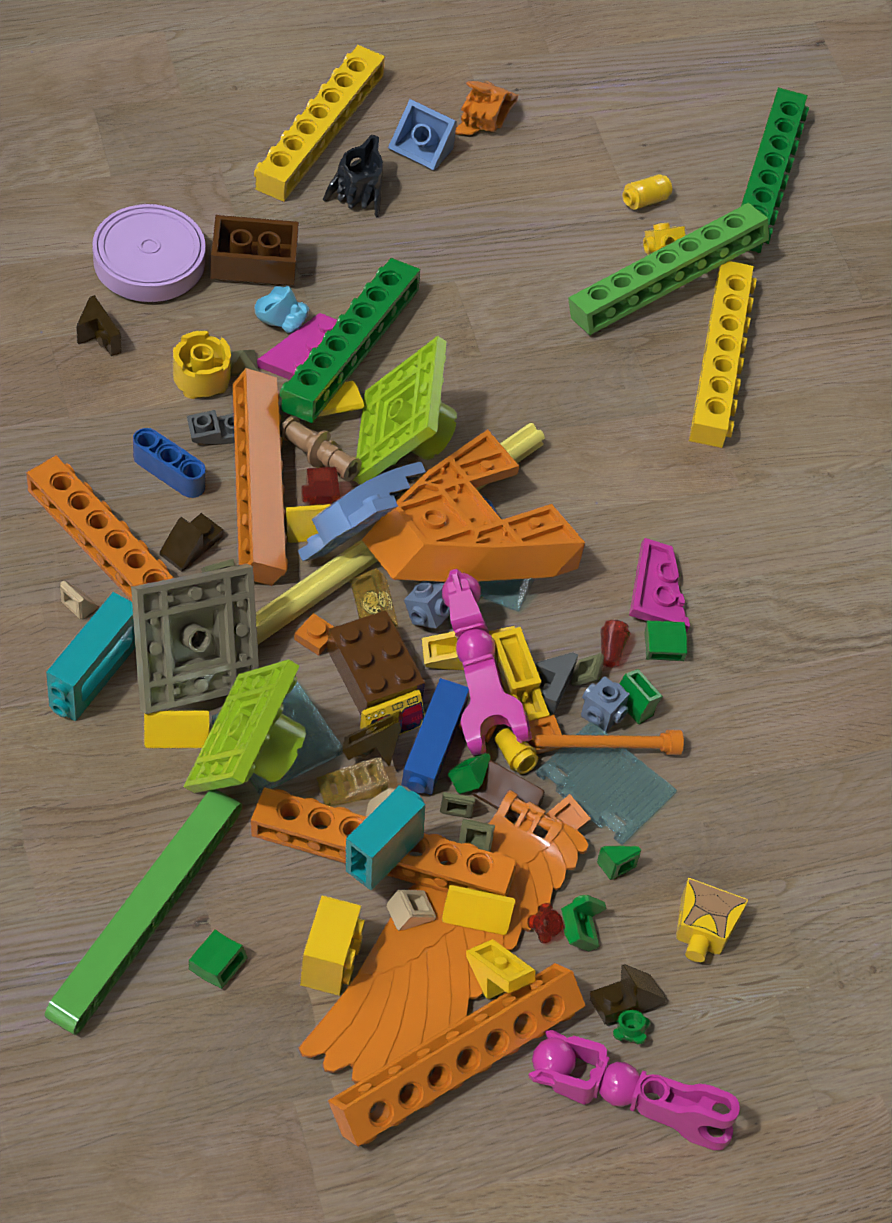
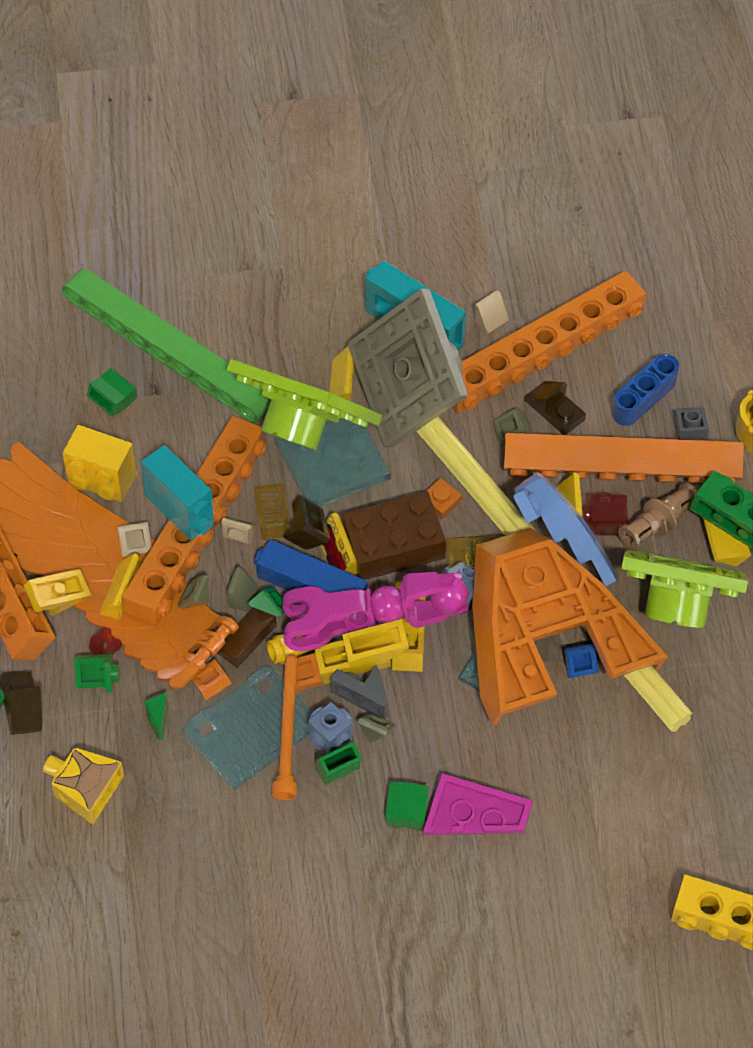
camera: 105 degrees right, 5 degrees up
clear red cone [600,620,631,668] -> none

